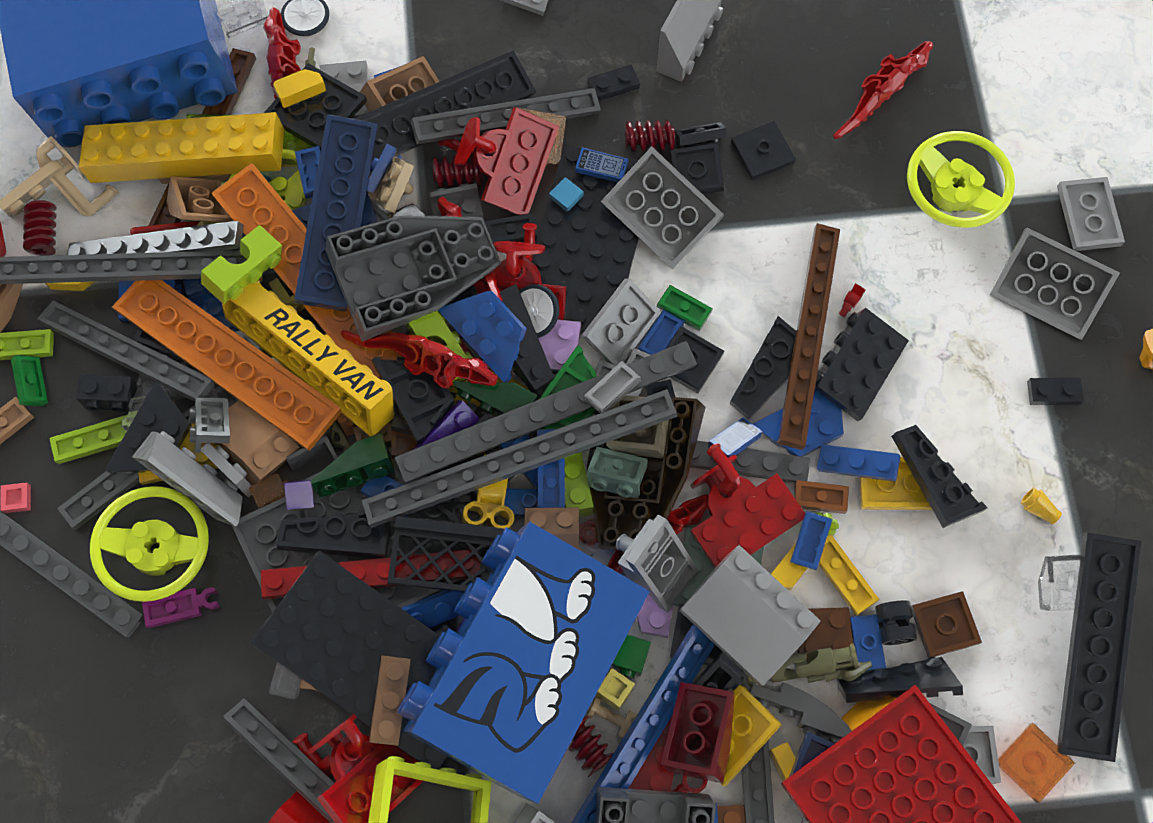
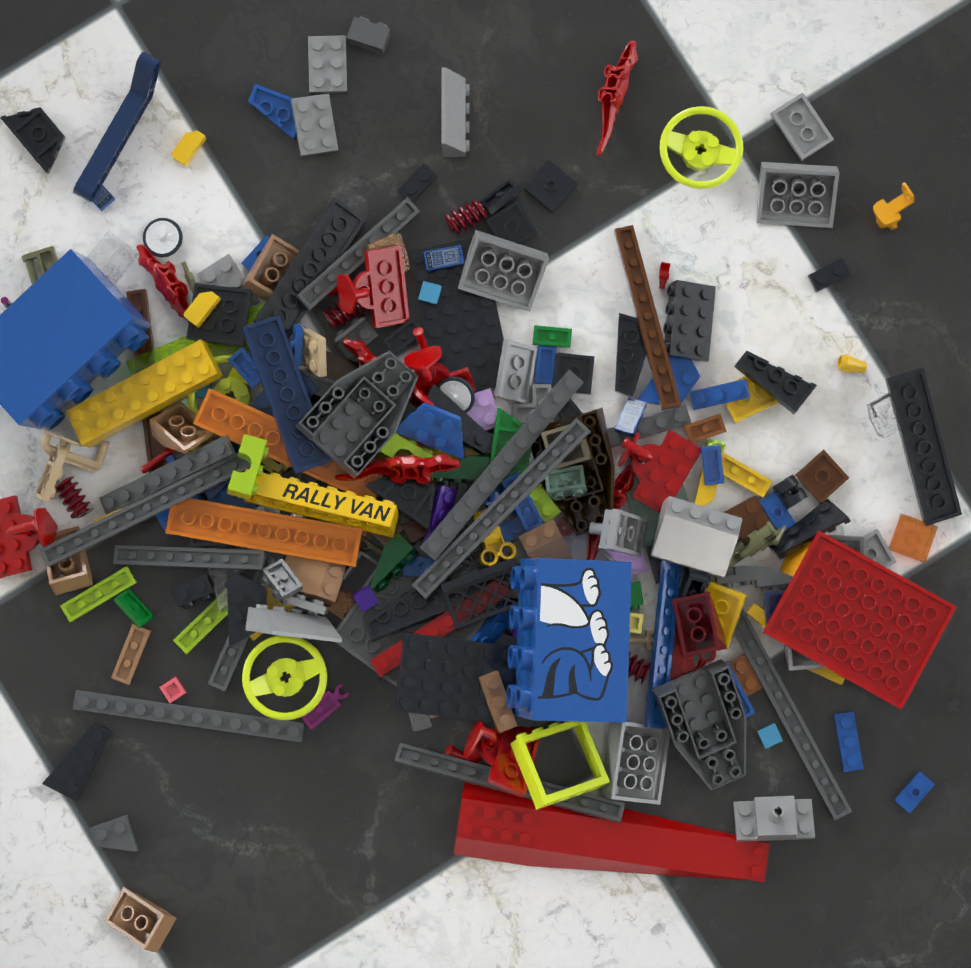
camera: 20 degrees left, 15 degrees up
light grey tile [584,361,641,414] -> none

